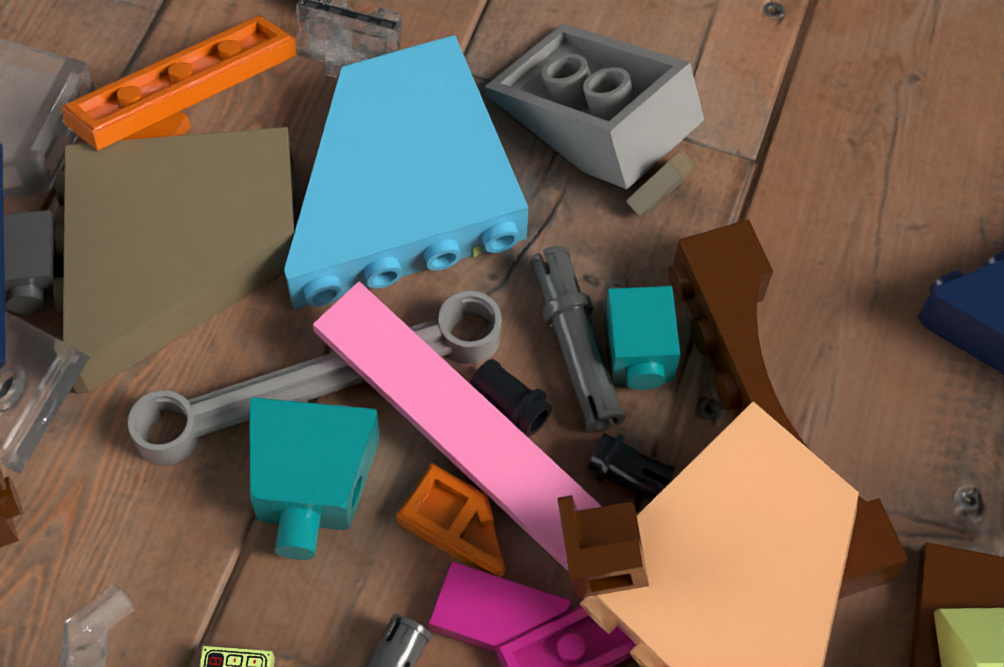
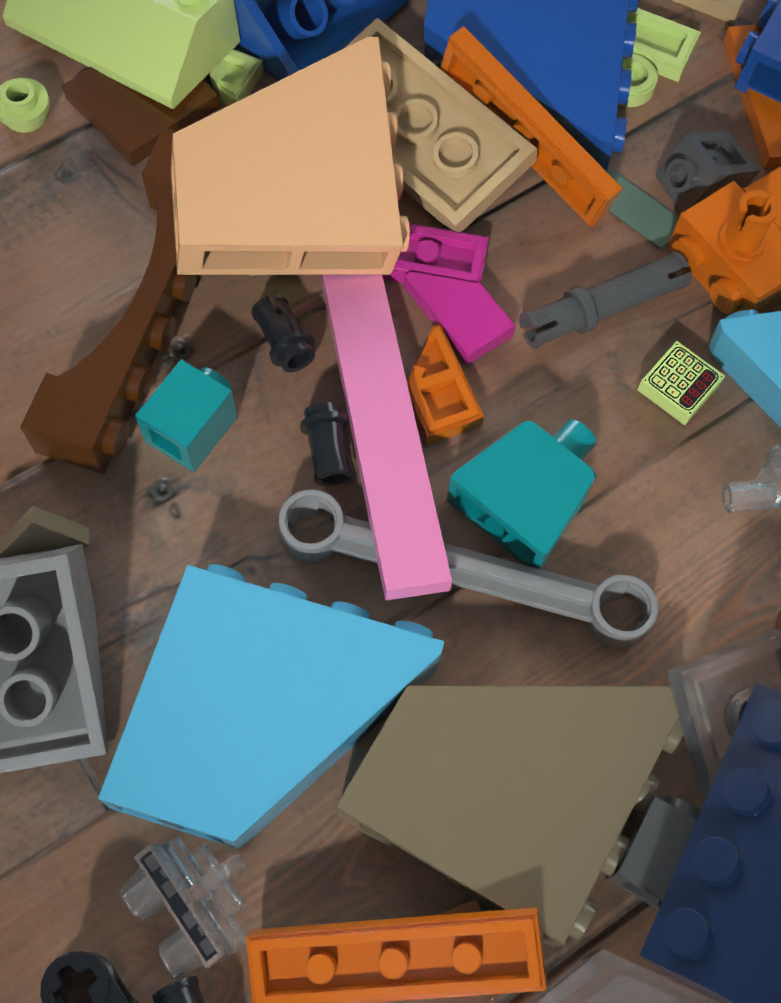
camera: 145 degrees left, 5 degrees up
dark grey pin [531,246,626,433] -> none
reddish brown panel [558,495,649,598] -> none

